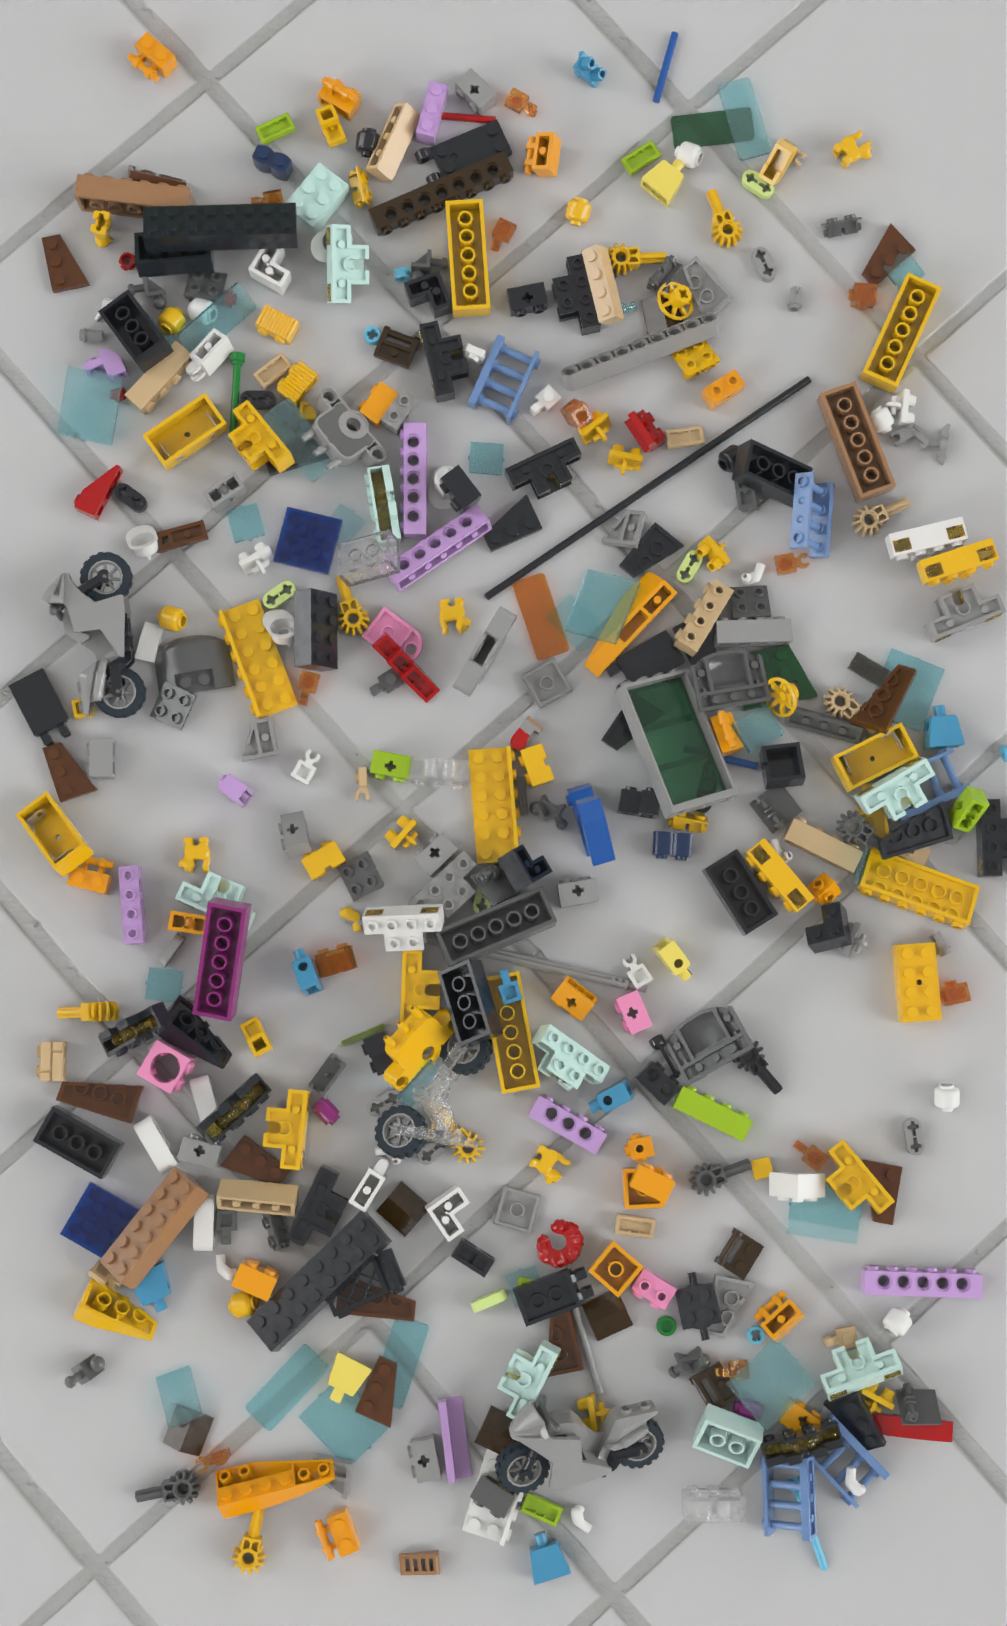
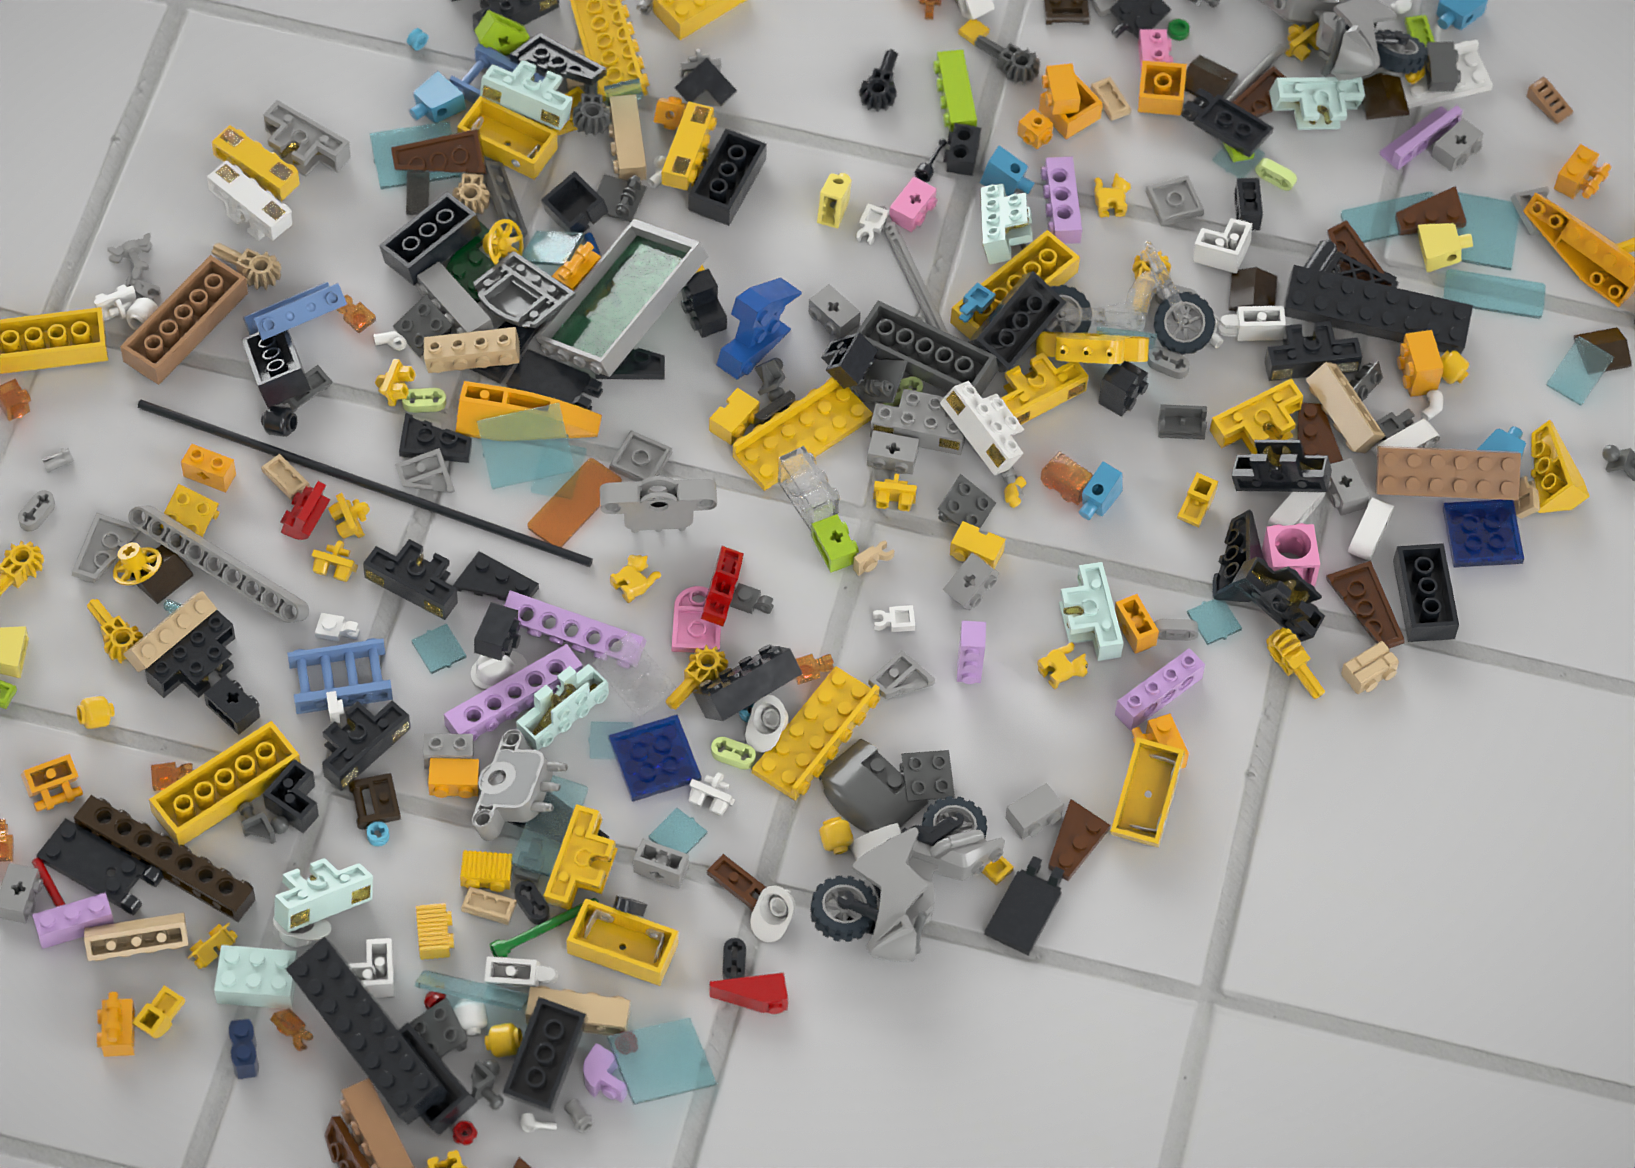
camera: 120 degrees left, 25 degrees down
magenta brick [192,897,252,1021] -> none
clear orange plate [195,1447,231,1474] -> none
lime plate [254,112,296,145] -> none
yellow tile [299,401,318,422] -> none
magenta brick [312,1097,340,1125] -> none
lime piece [337,1023,389,1047] -> none
black head [356,128,380,158] -> none
medium azure bush [394,267,411,282] -> none
leg [510,716,544,751] -> none
red piece [536,1219,584,1268] -> none
light orange brick [551,975,598,1021] -> none
clear orange brick [560,398,593,429] -> none
dark grey hinge [646,255,683,293] -> none
dark blue brick [652,831,693,861] -> none
dark grey slope [665,1006,755,1085] -> none
none -> black brick [379,192,482,285]
none -> black beam [613,895,647,916]

